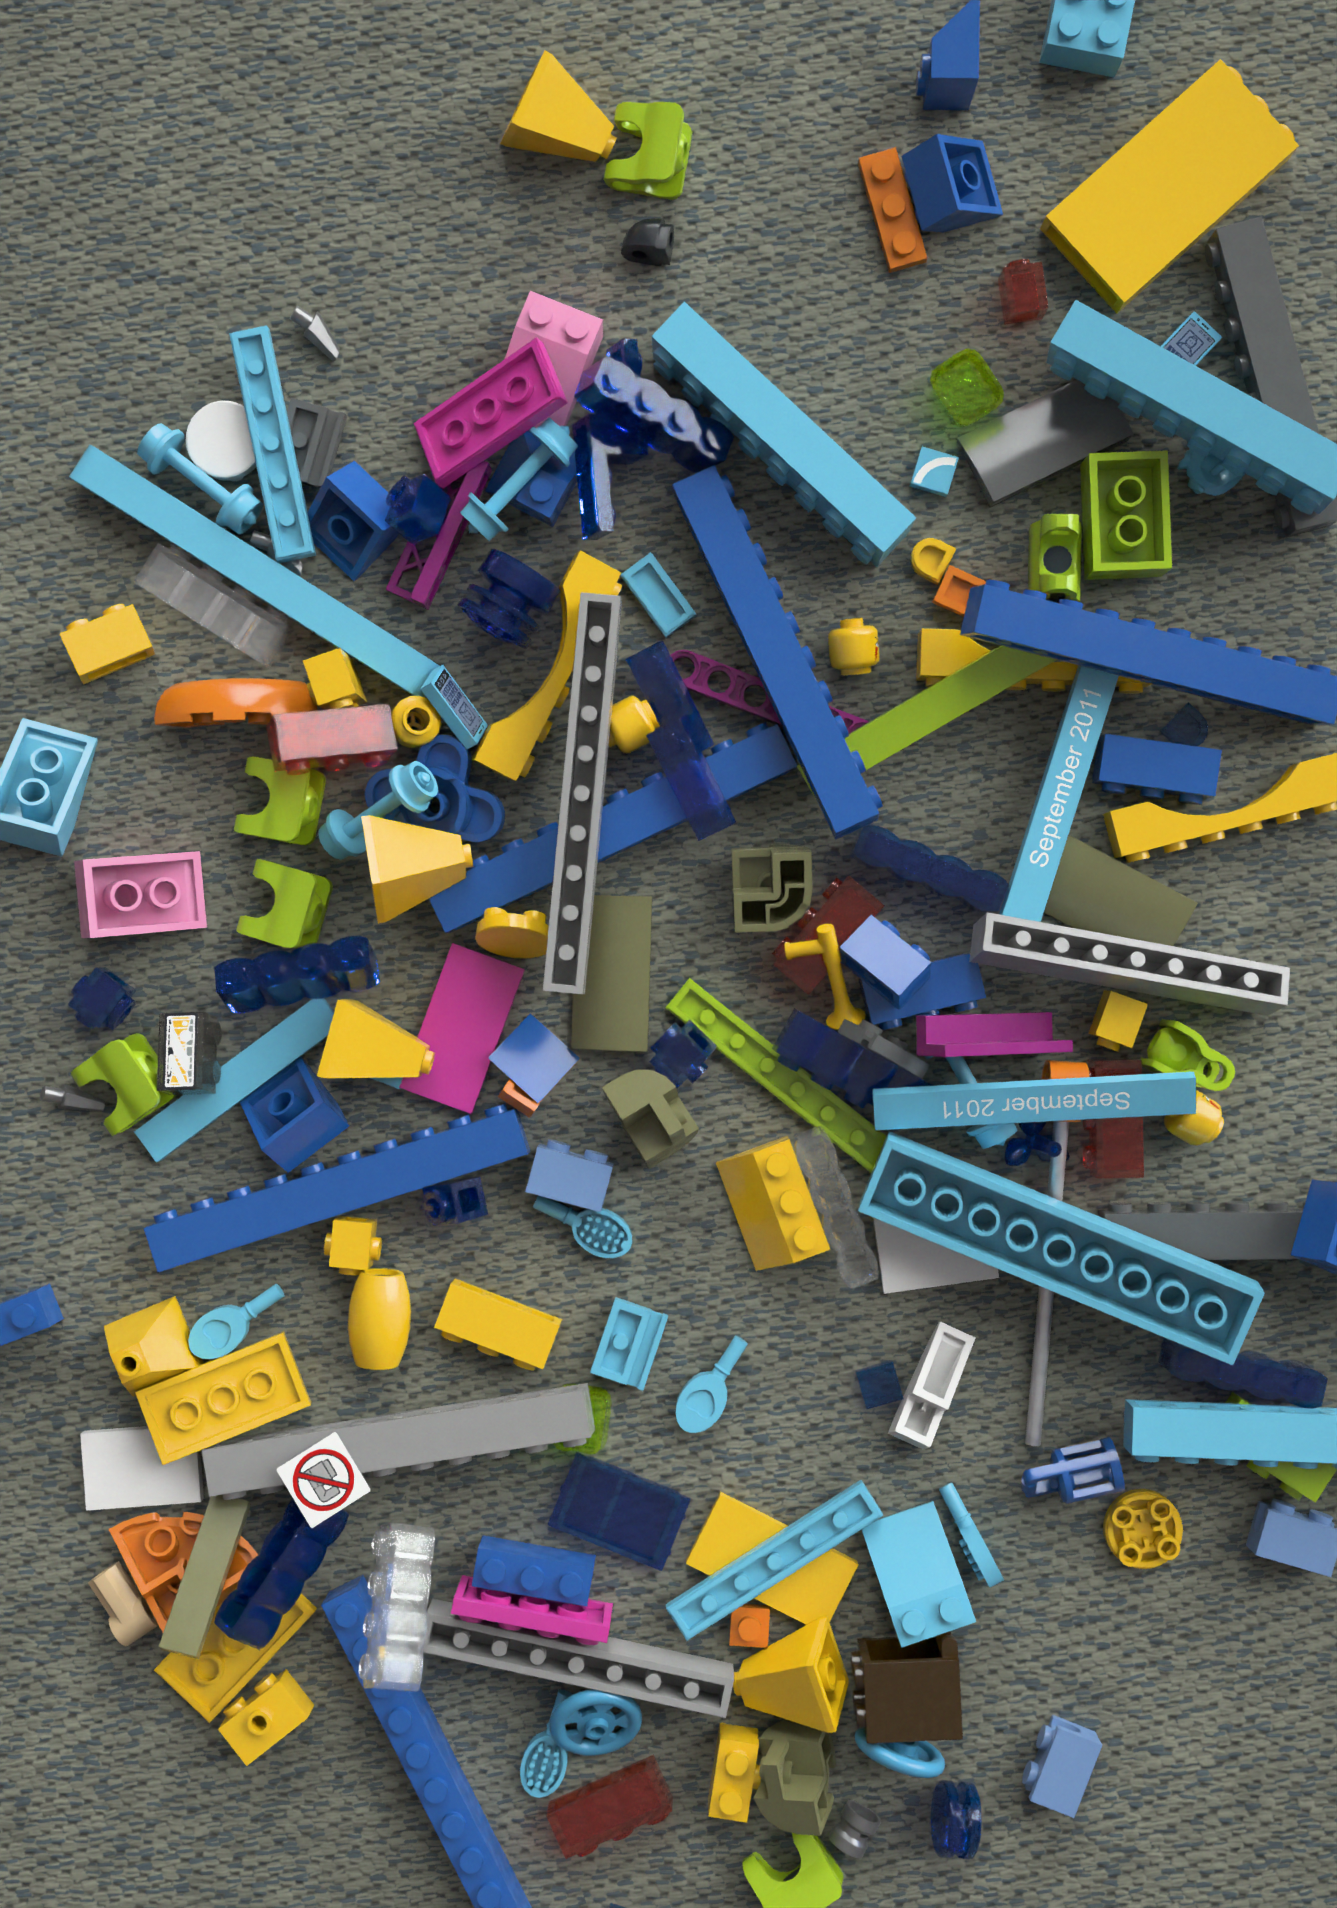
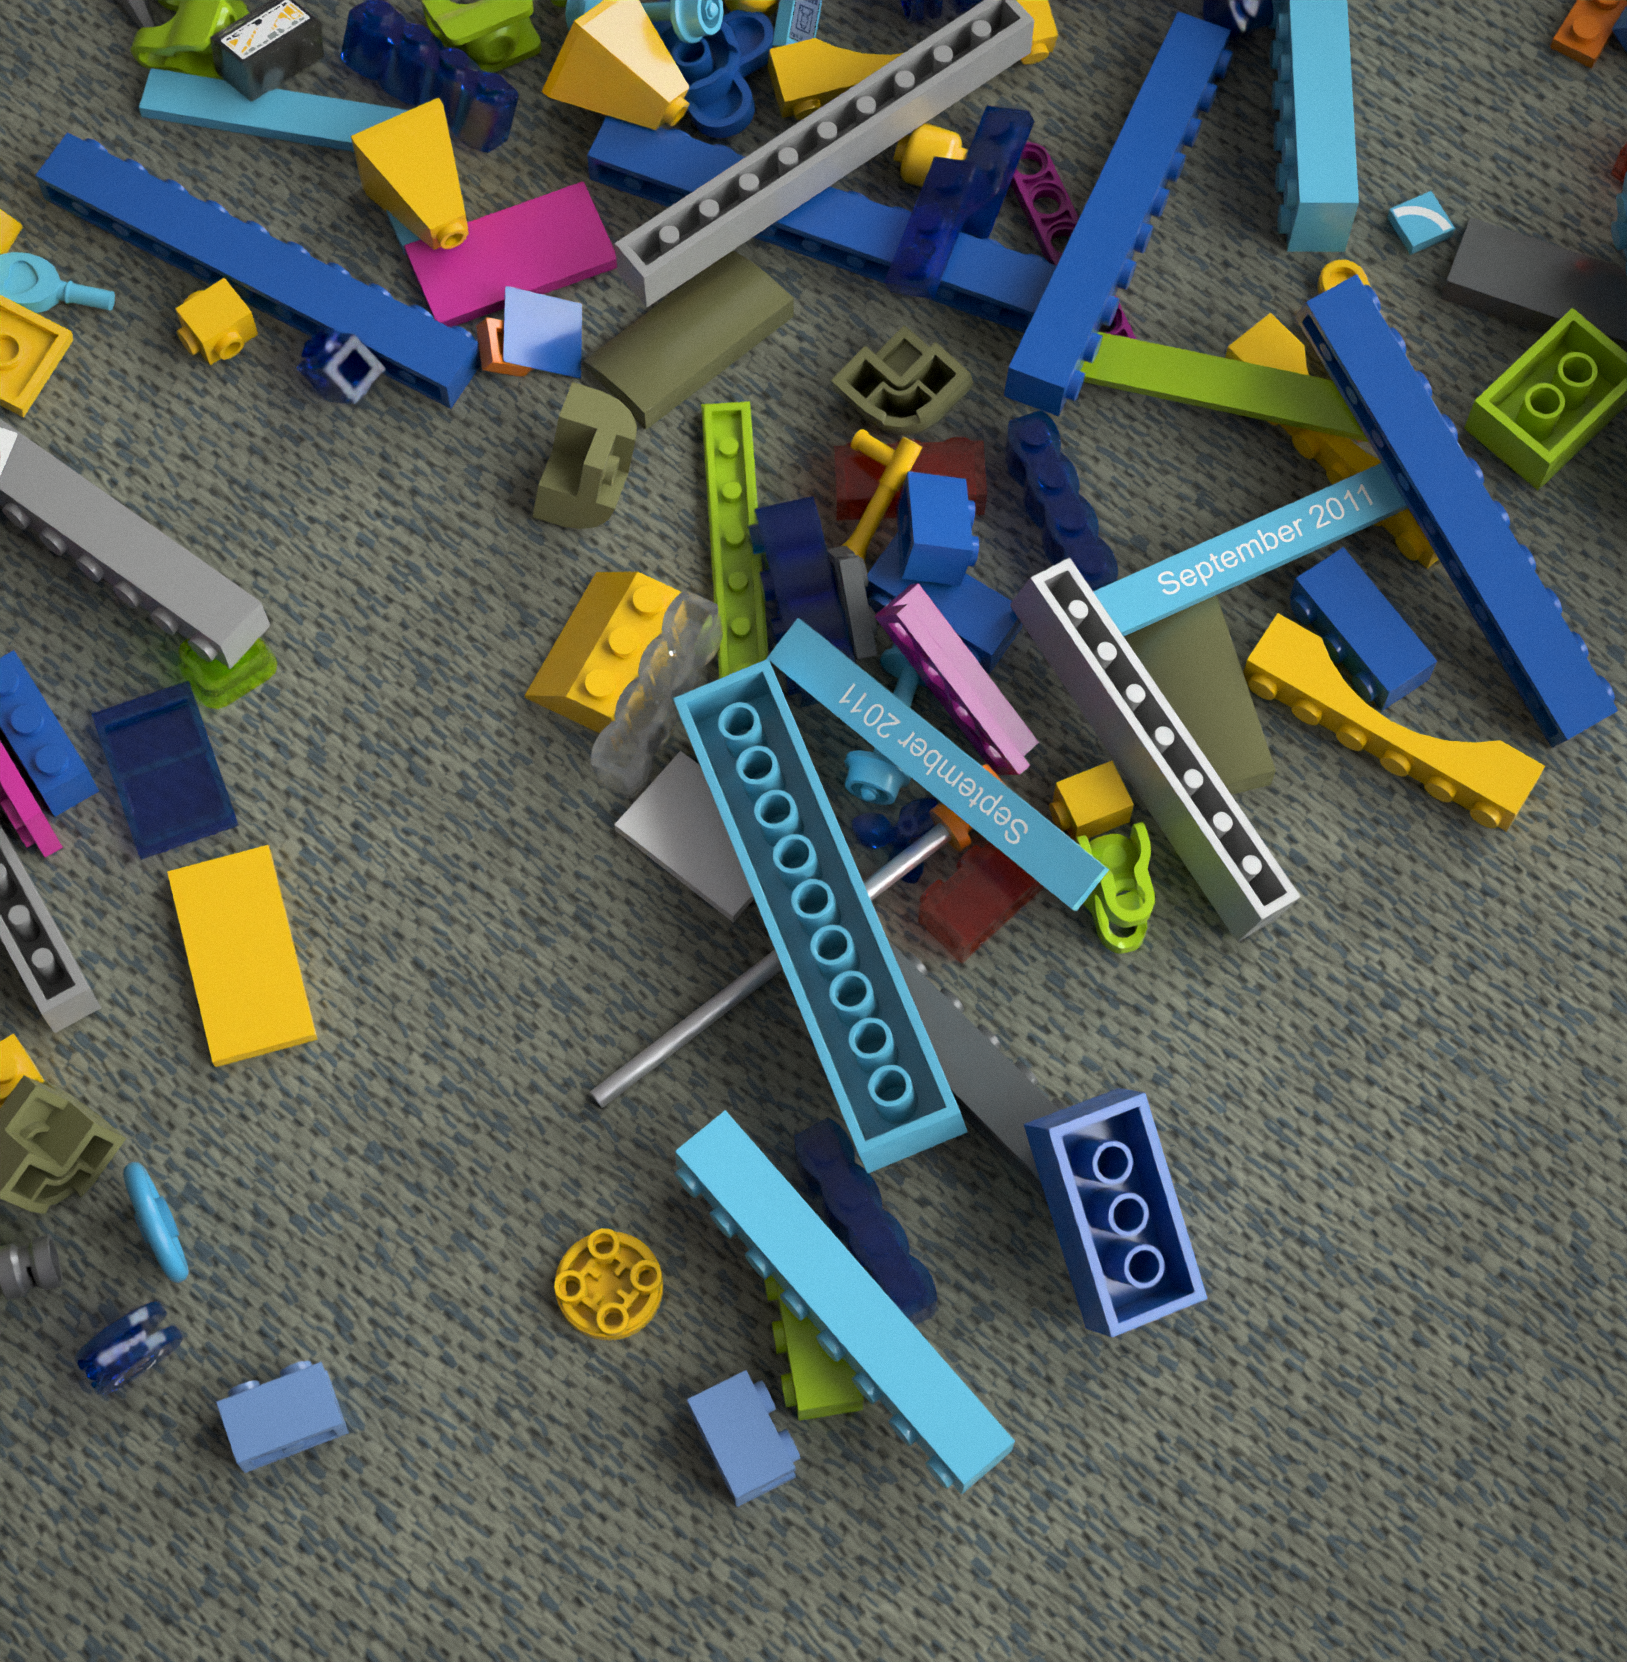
camera: 45 degrees right, 20 degrees down
blue slope [240,1056,349,1173] -> none
yellow piece [348,1268,411,1370] -> none
yellow brick [434,1278,562,1371] -> none
yellow tile [475,907,549,958] -> none
medium blue brick [525,1139,614,1212] -> none
medium azure piece [533,1196,632,1258] -> none
medium azure plate [590,1297,668,1391] -> none
medium azure tile [620,552,697,638] -> none
clear blue brick [649,1020,717,1088] -> none
medium azure tile [666,1480,883,1641] -> none
medium azure piece [676,1335,748,1433] -> none
orange plate [729,1604,770,1648] -> none
yellow slope [733,1616,849,1733] -> none
yellow head [828,618,880,675] -> none
dark brown container [851,1631,963,1744] -> none
clear blue tile [855,1360,904,1409] -> none
medium azure slope [862,1501,976,1647] -> none
white slope [888,1322,975,1449] -> none
clear neon green piece [930,348,1004,428] -> none
medium azure piece [939,1482,1004,1587] -> none
blue piece [1021,1437,1125,1504] -> none
lime piece [1028,514,1082,602] -> none
tile [1160,702,1208,746] -> none
yellow head [1164,1090,1224,1146] -> none

